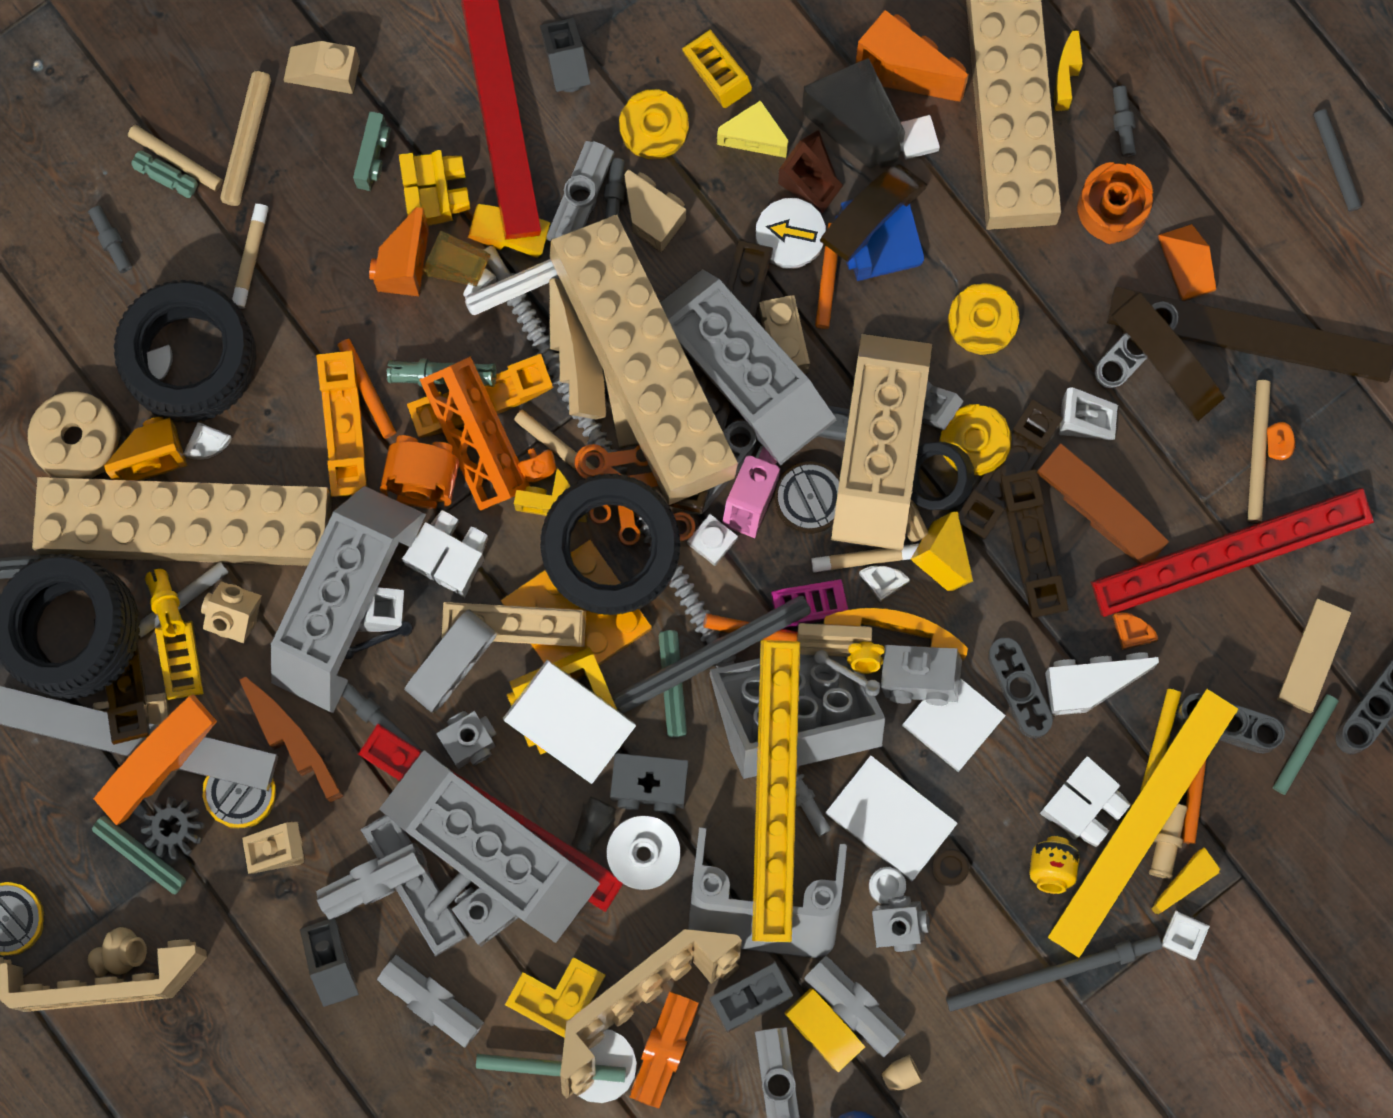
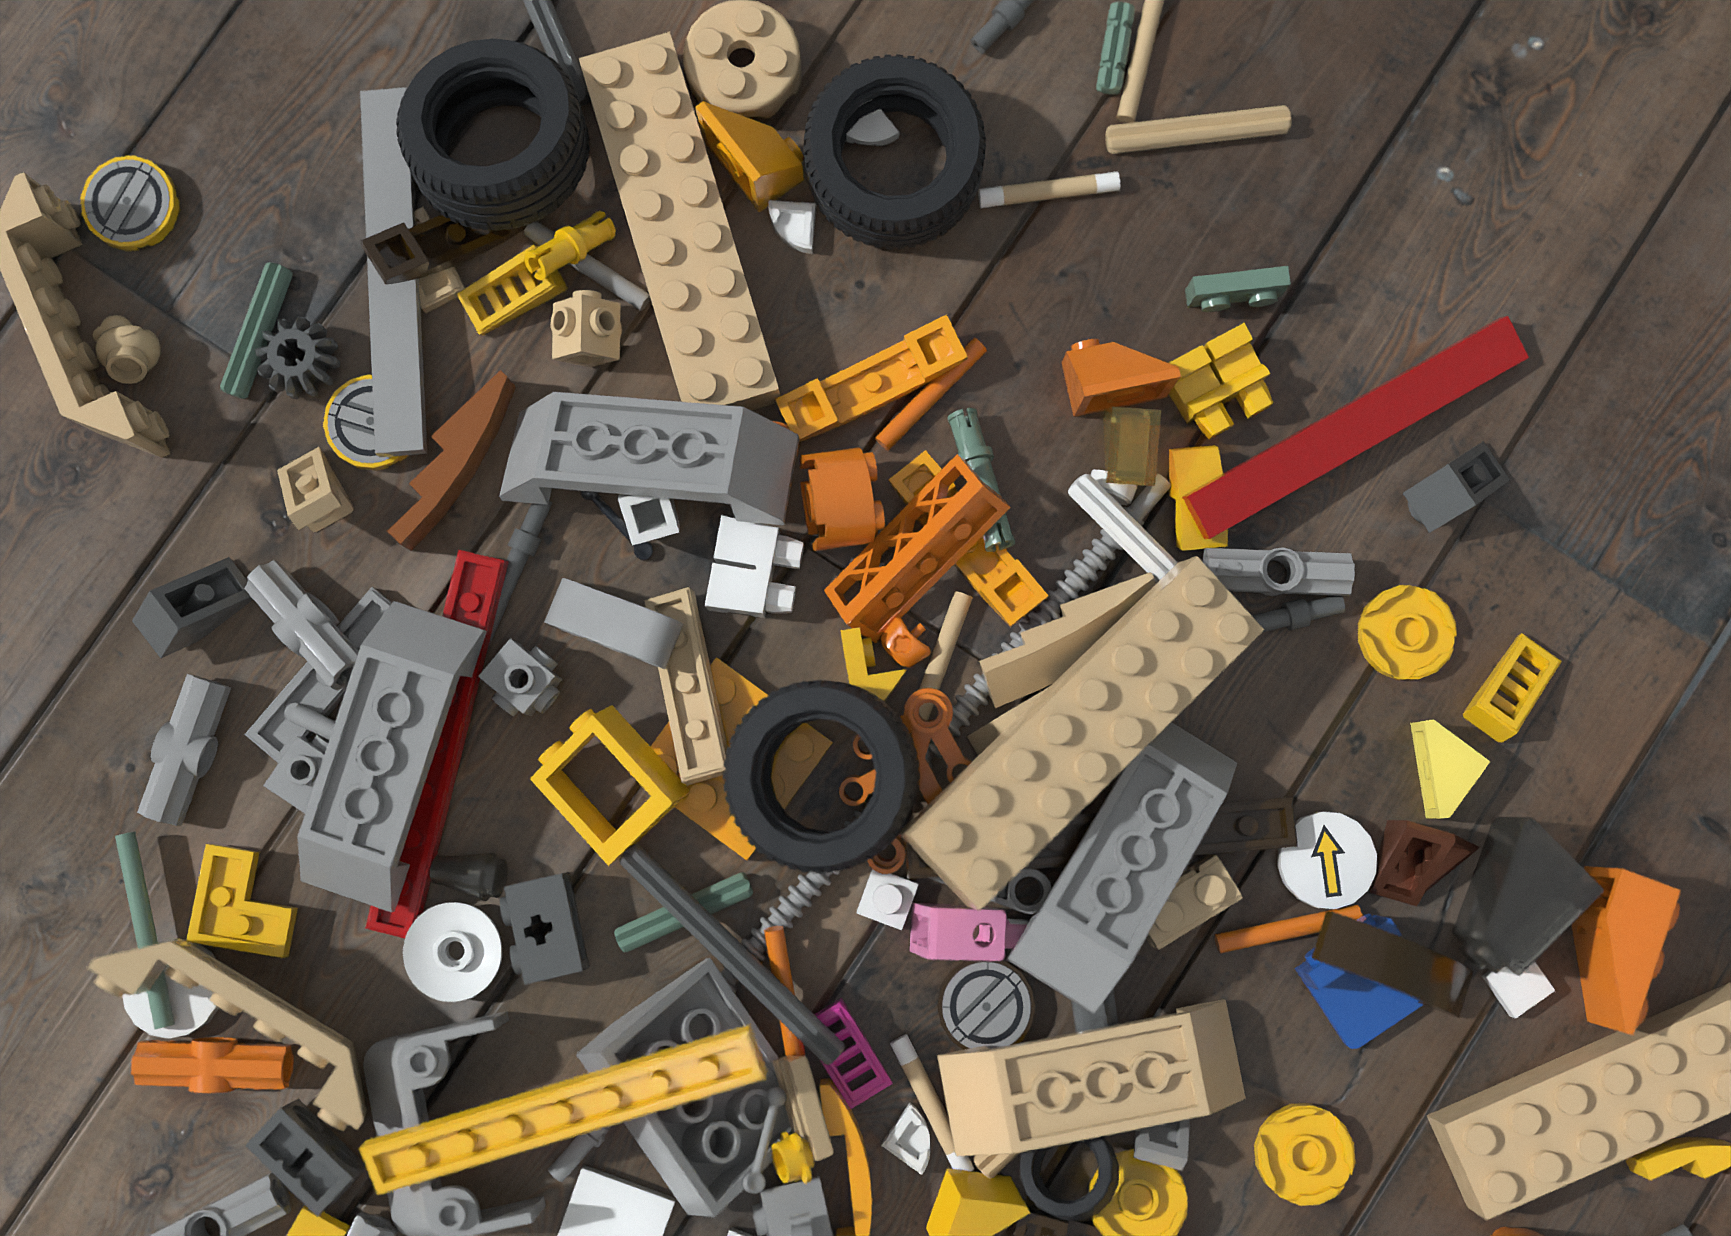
camera: 70 degrees right, 5 degrees up
orange slope [93,694,217,826] -> none
tan slope [284,41,360,94] -> none
white tile [503,660,636,784] -> none
tan slope [624,169,686,253] -> none

